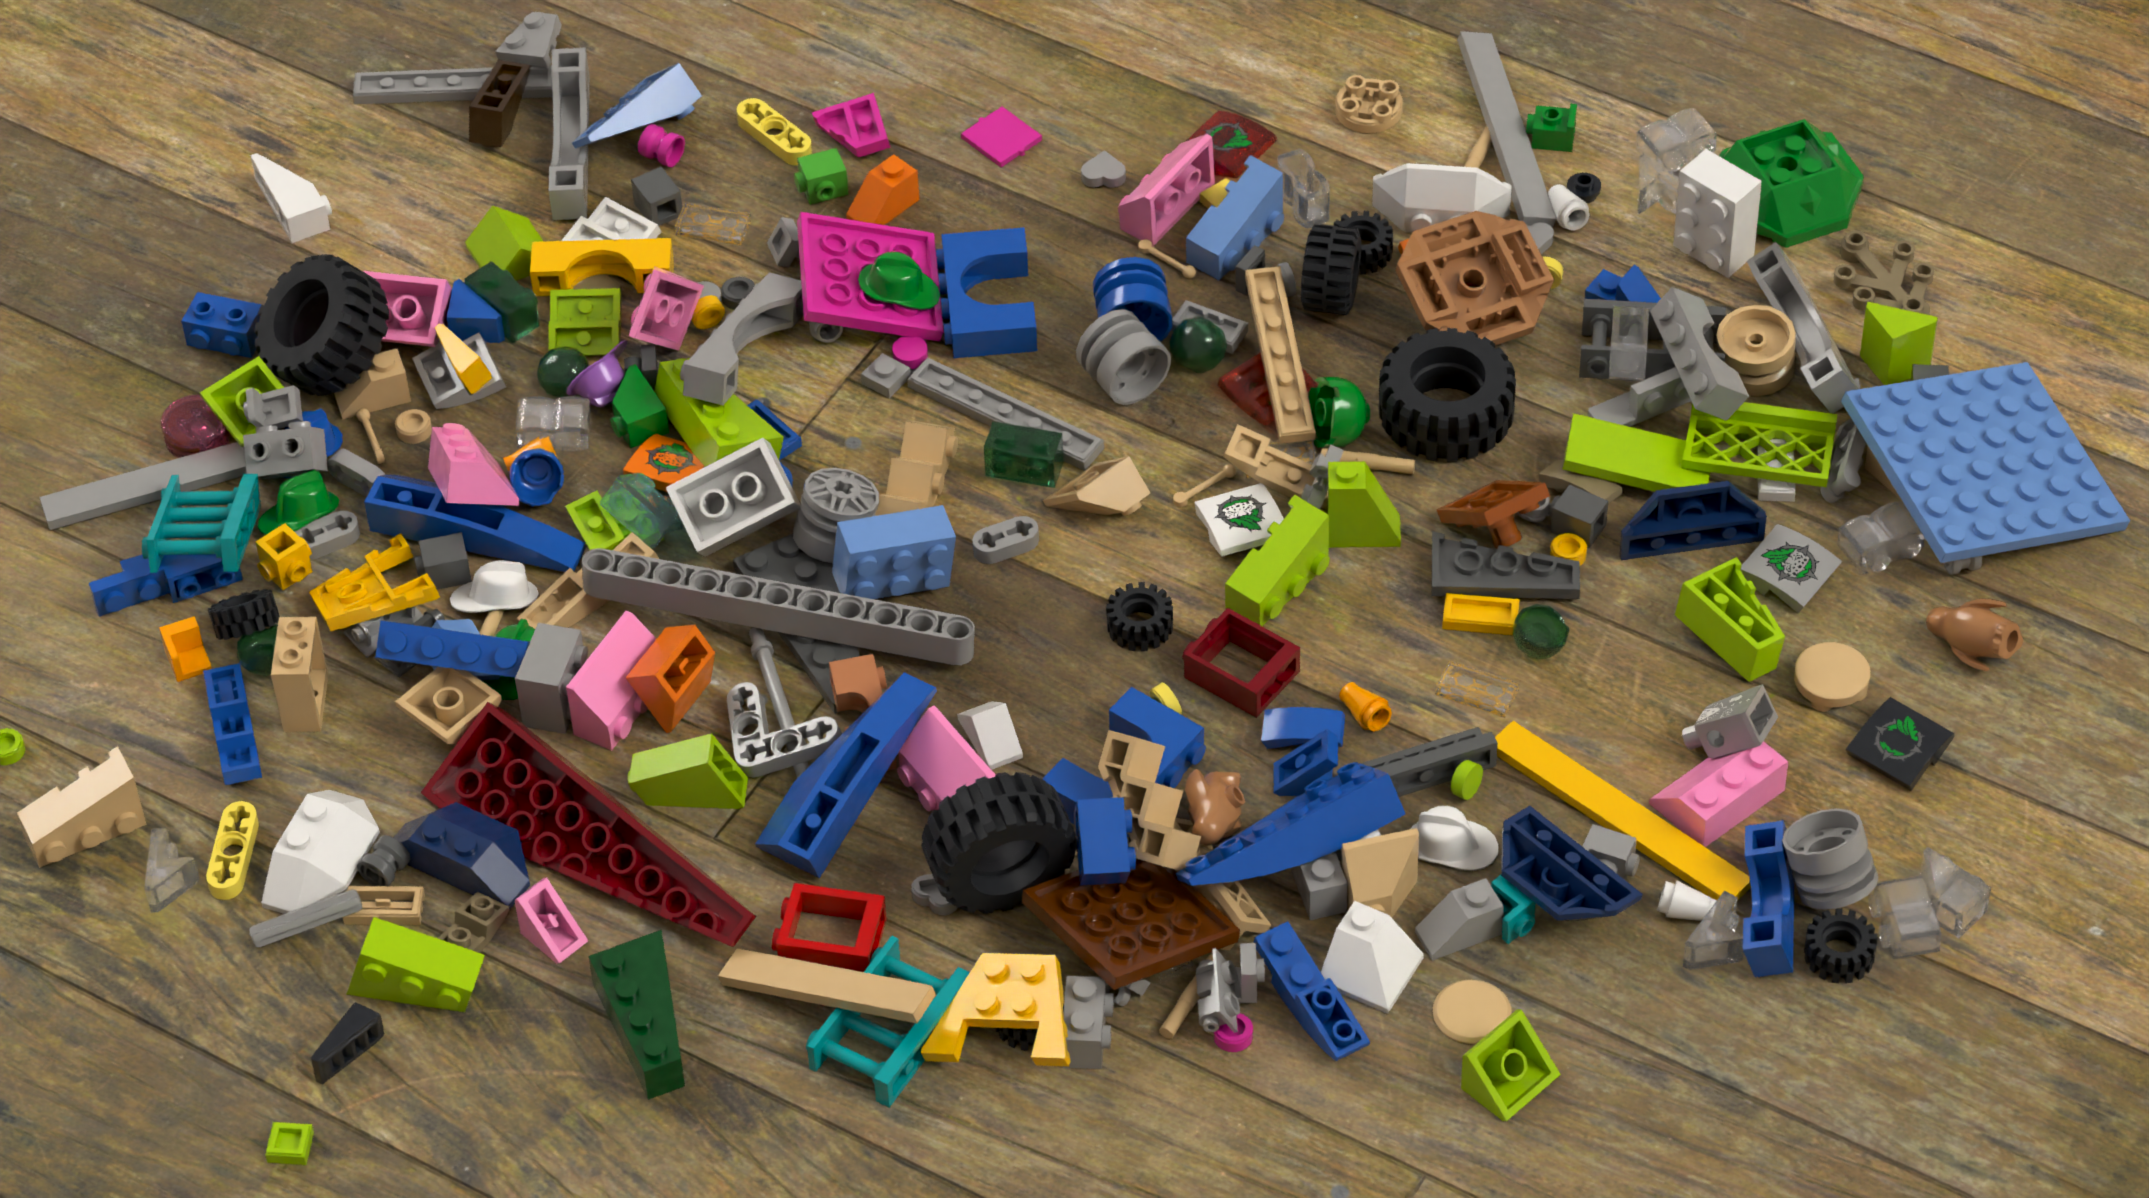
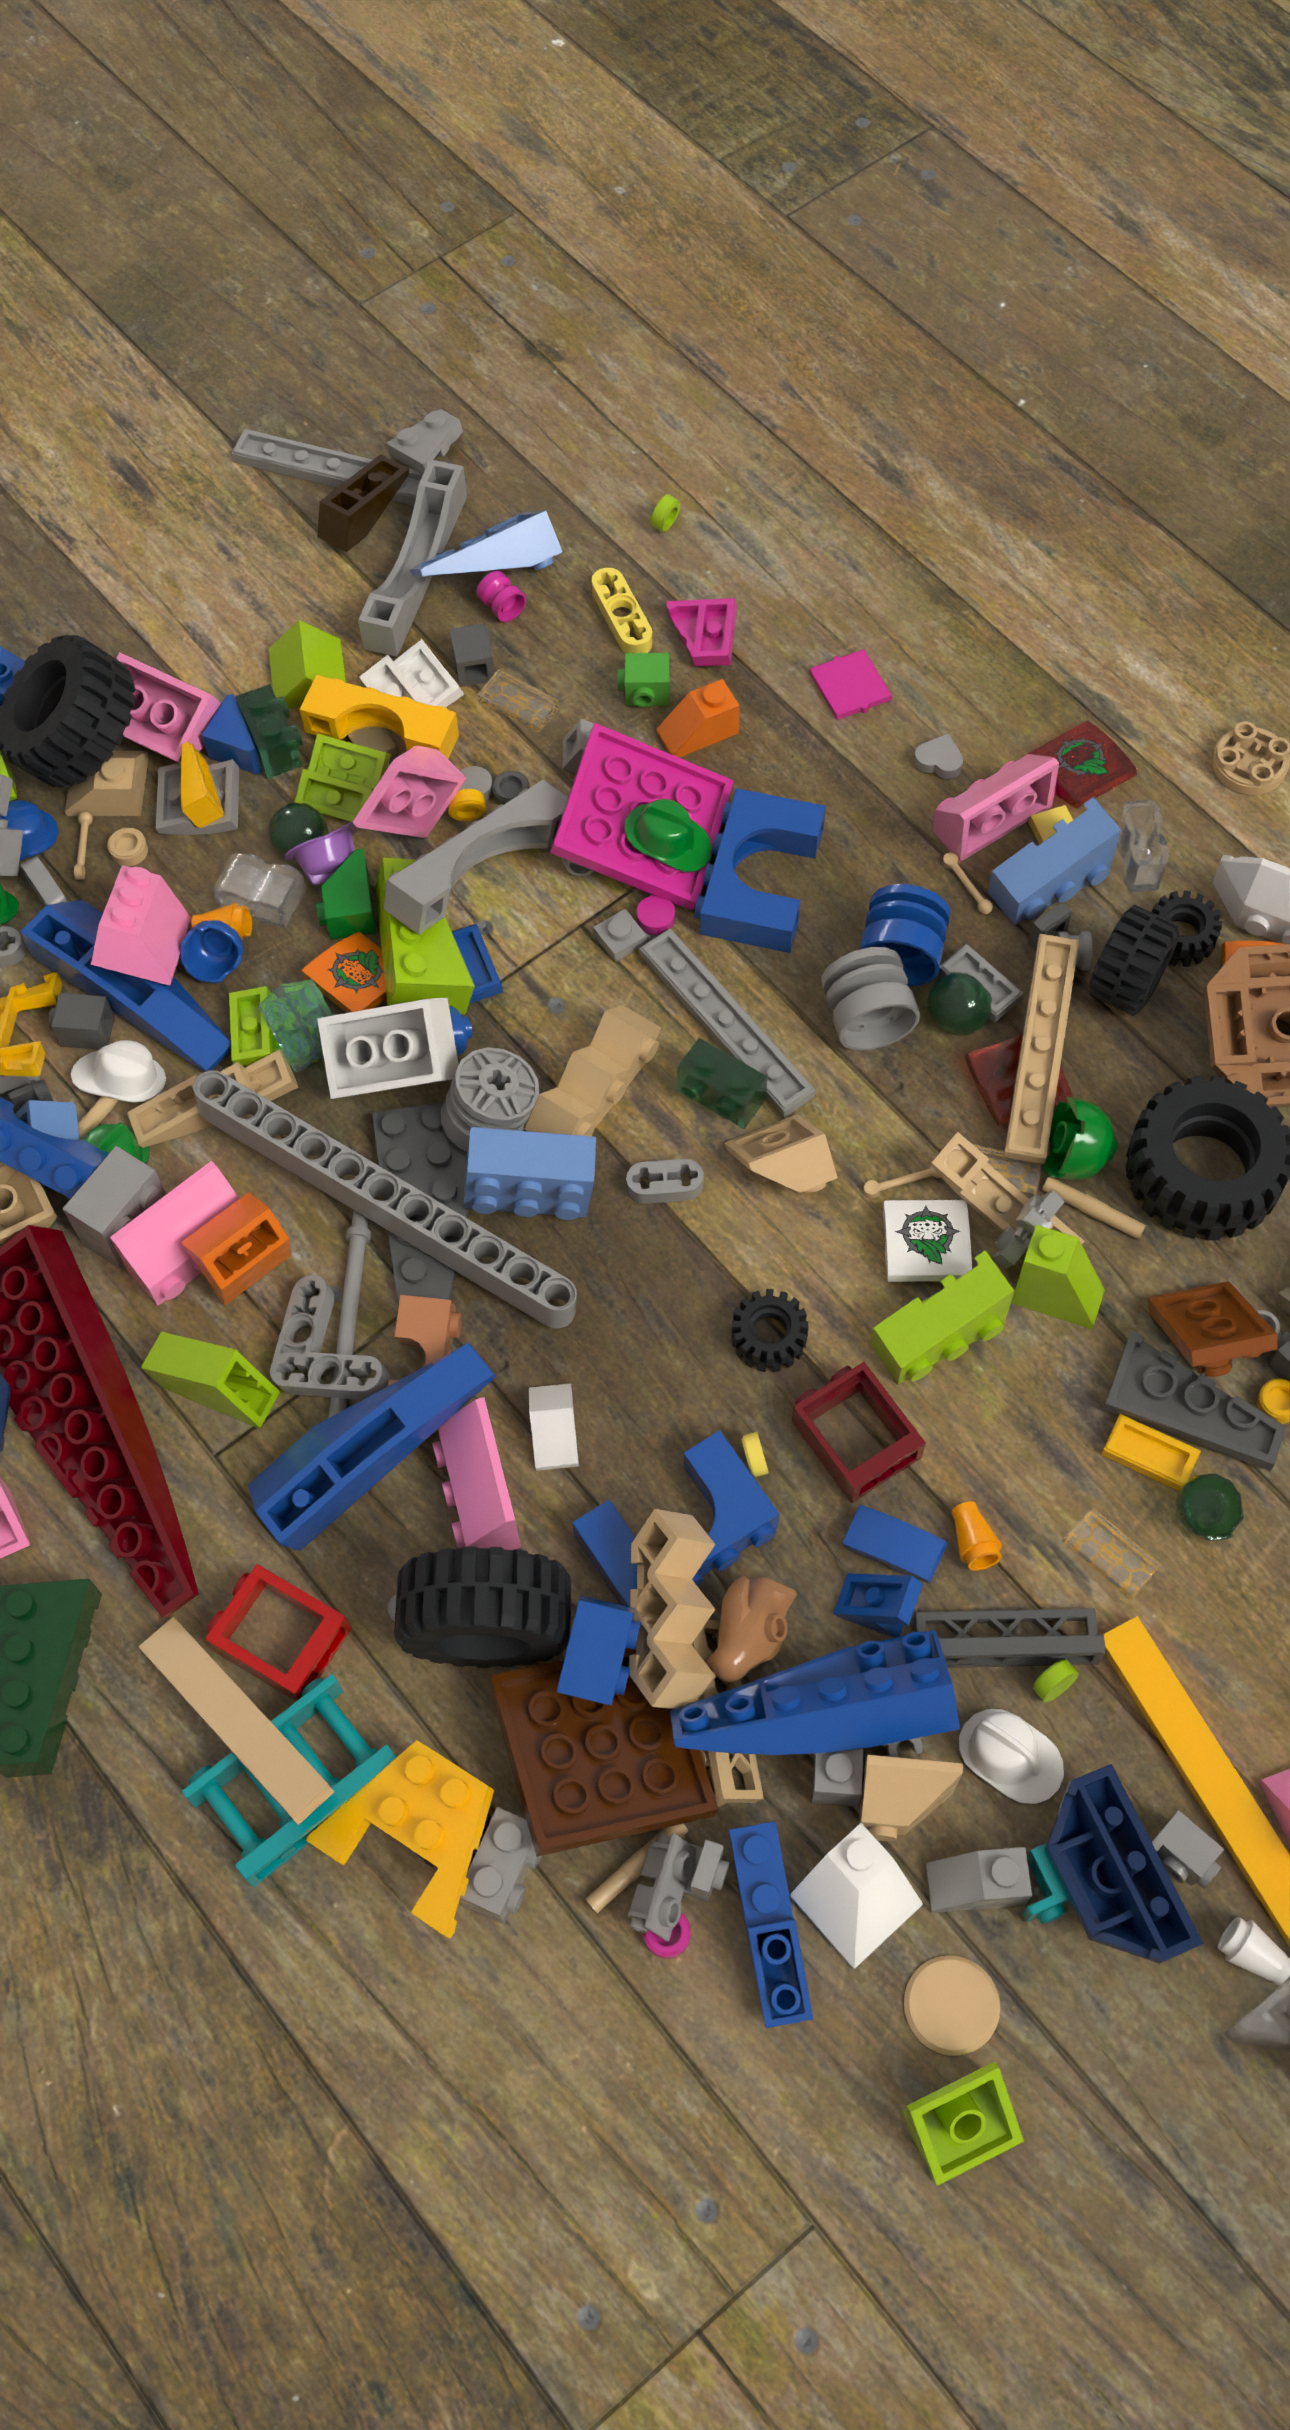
camera: 20 degrees right, 15 degrees up
white slope [250,153,332,243] -> none
dark grey tile [624,344,658,391] -> none
none -> lime tile [650,494,681,532]

